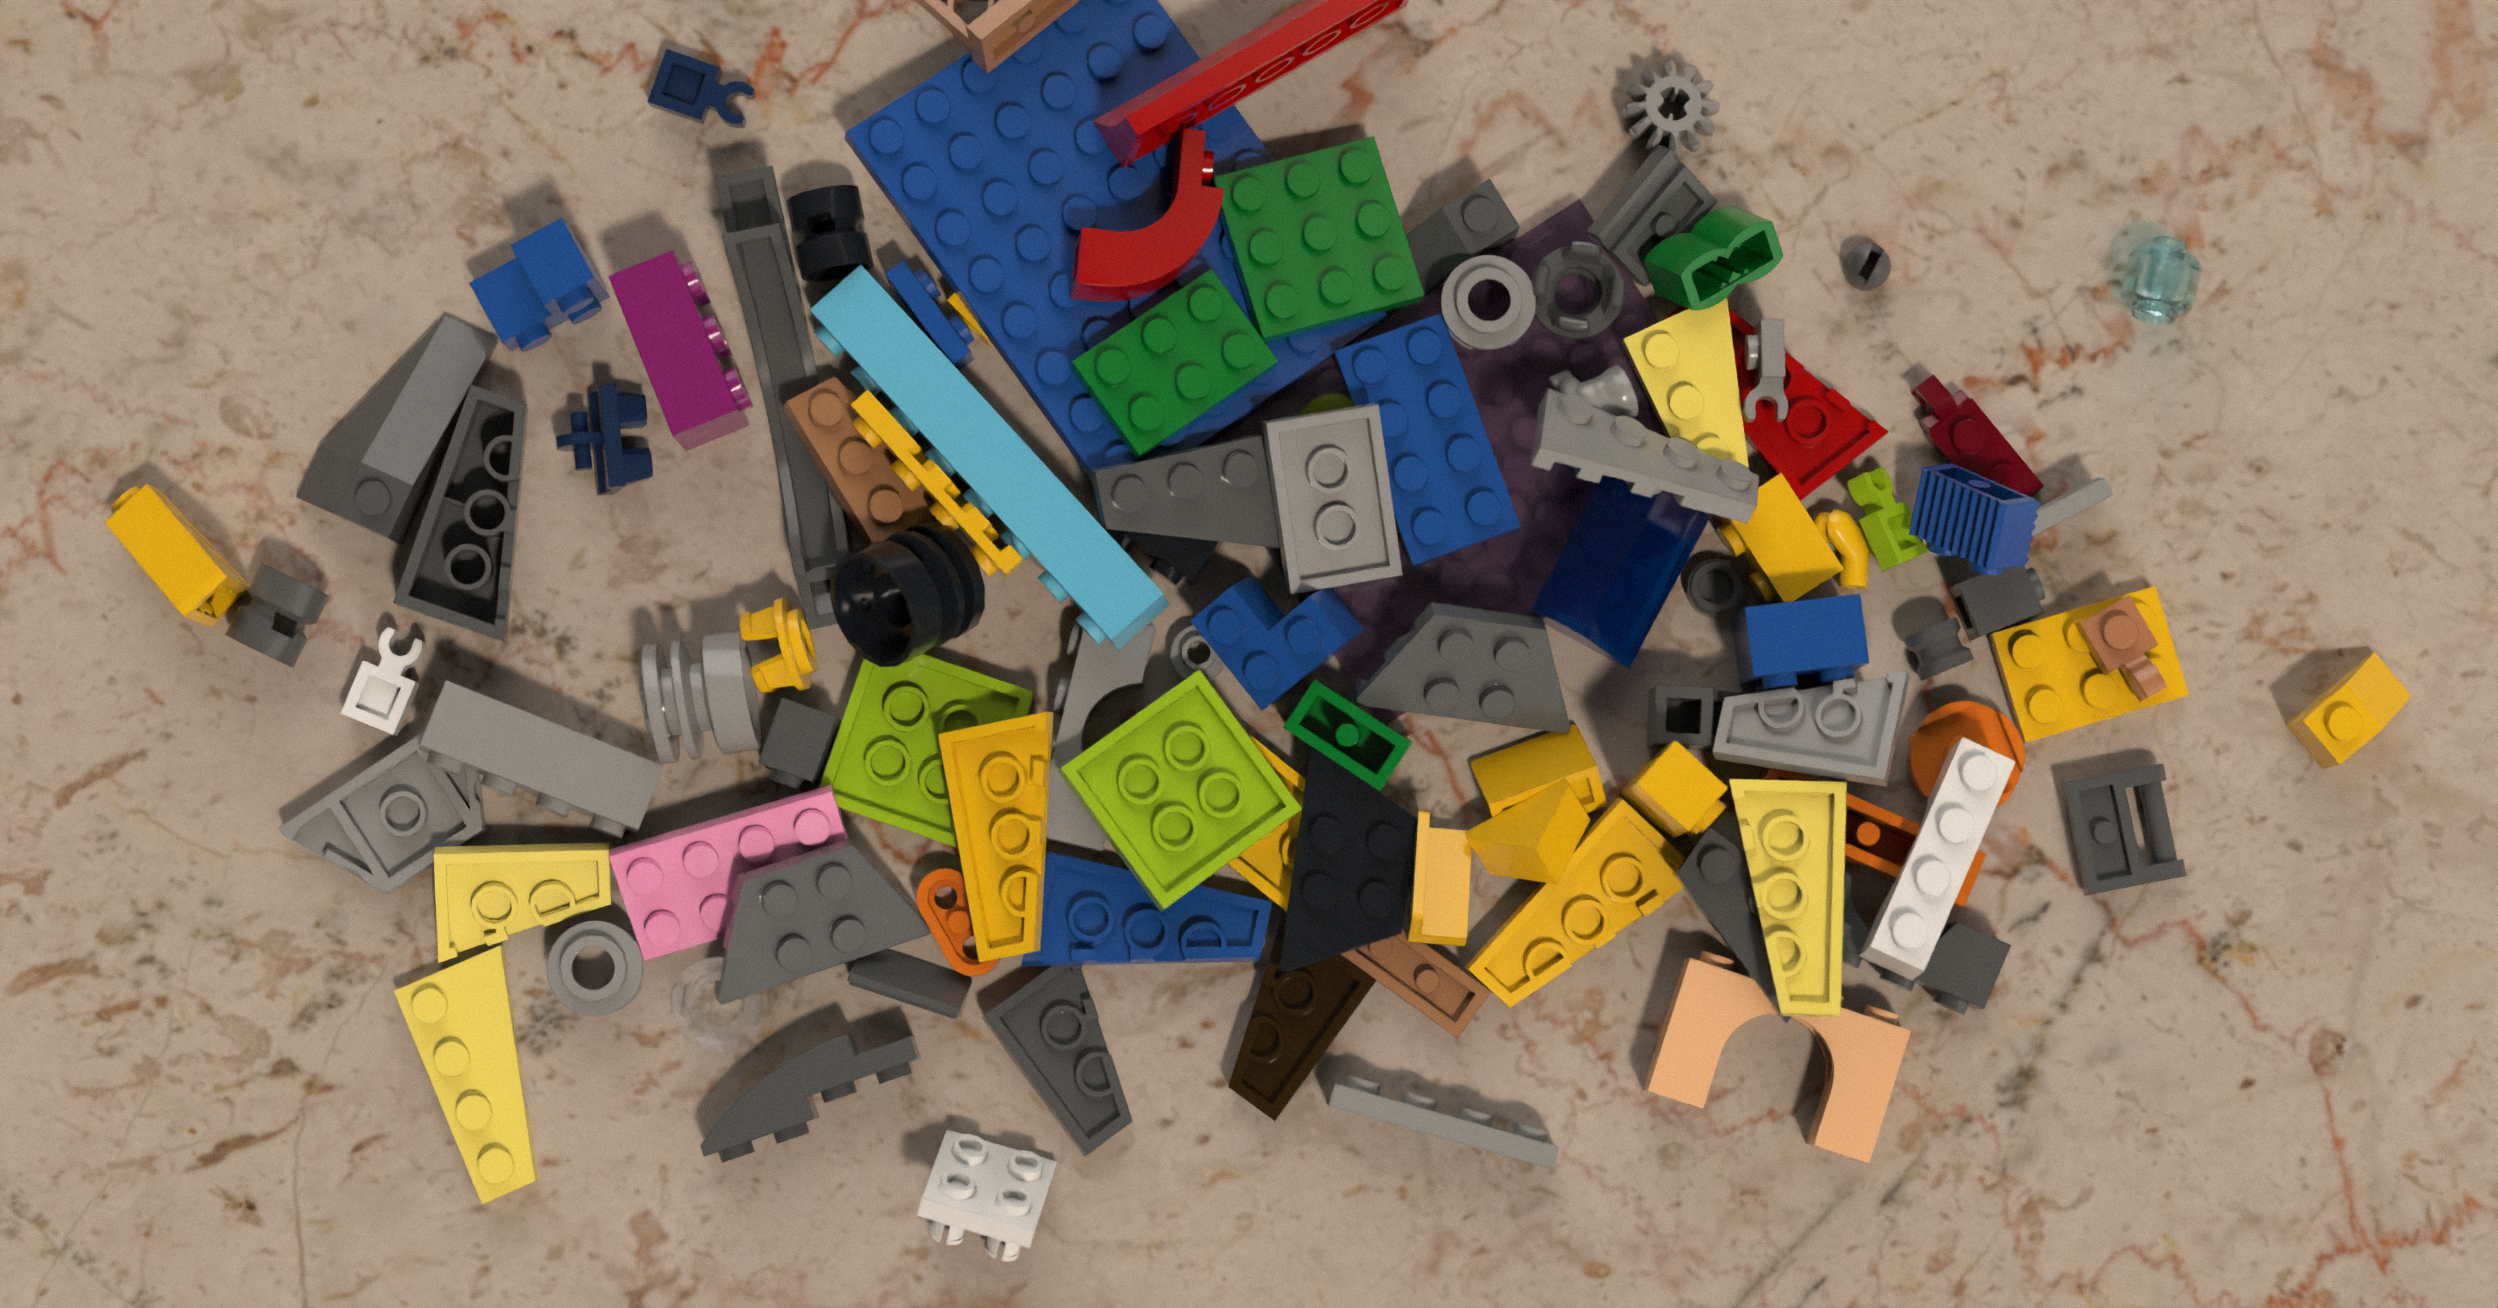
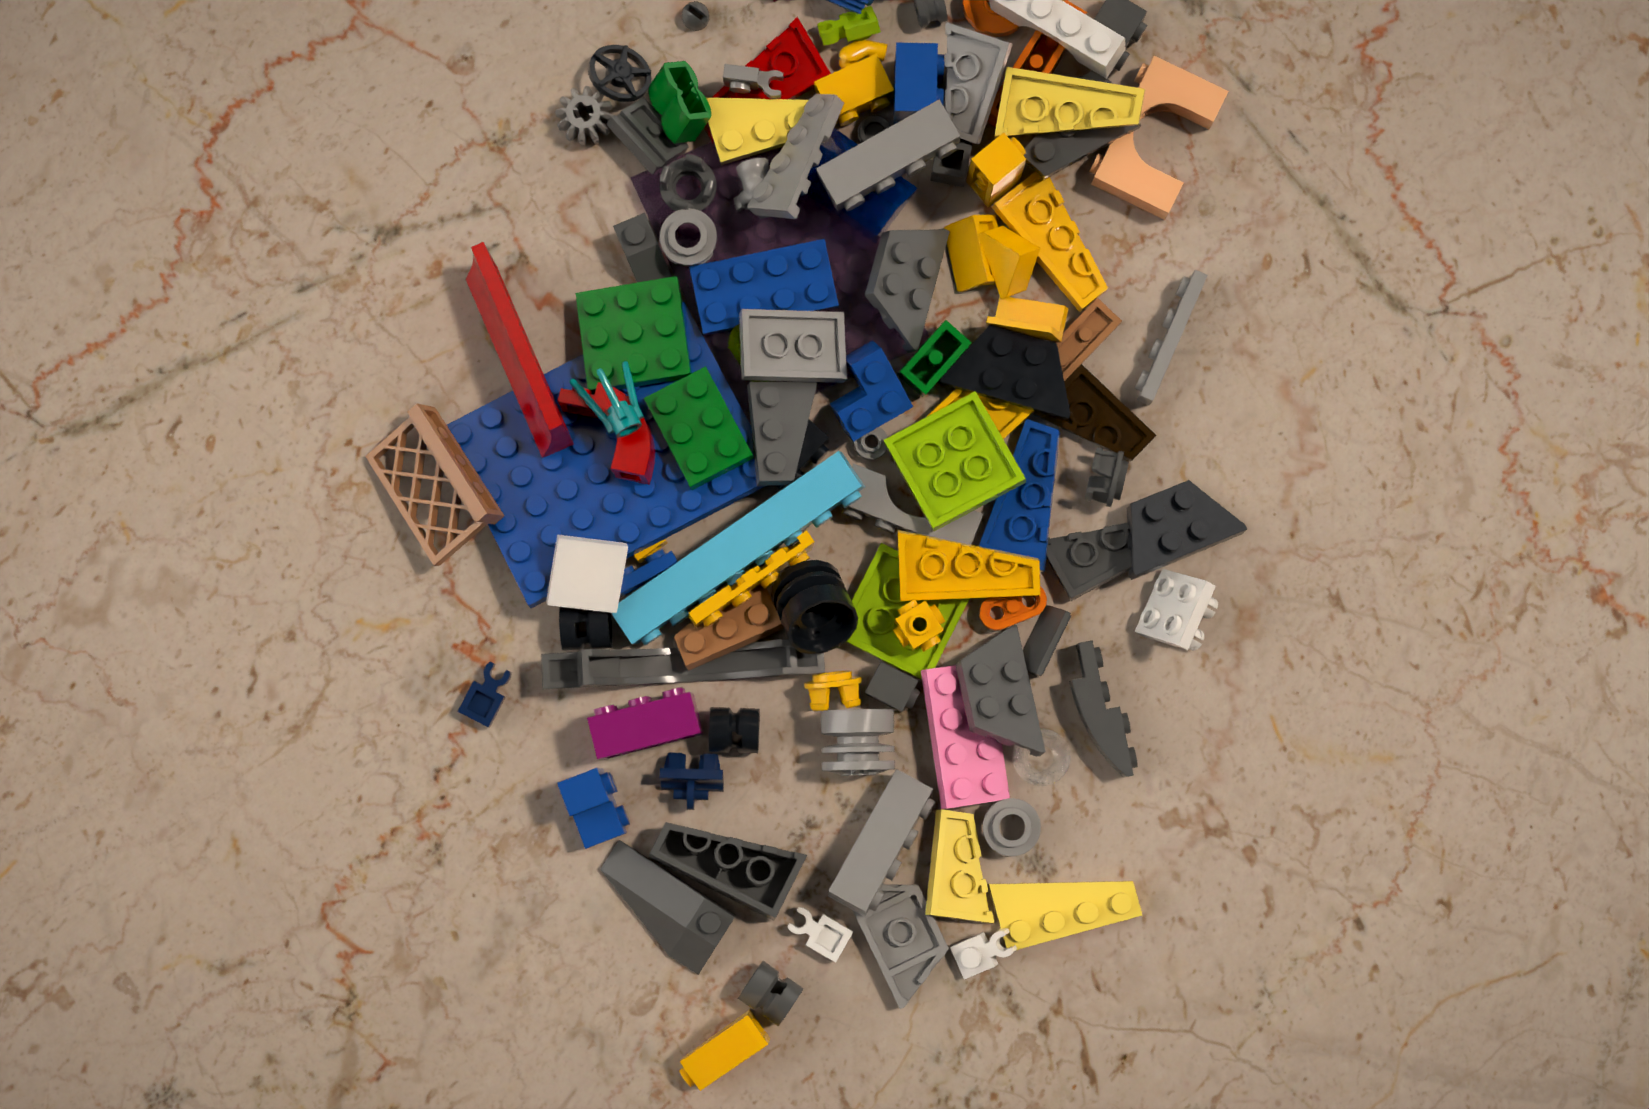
camera: 75 degrees left, 0 degrees up
none -> white tile [546,535,628,613]
none -> teal plant [569,361,644,438]
none -> black wheel [588,45,651,102]
none -> black wheel [709,707,760,753]
none -> light grey brick [816,99,960,211]
none -> yellow brick [893,599,946,652]
none -> white plate [950,928,1017,979]
none -> dark grey piece [1085,448,1129,507]
none -> black wing [1127,480,1247,580]

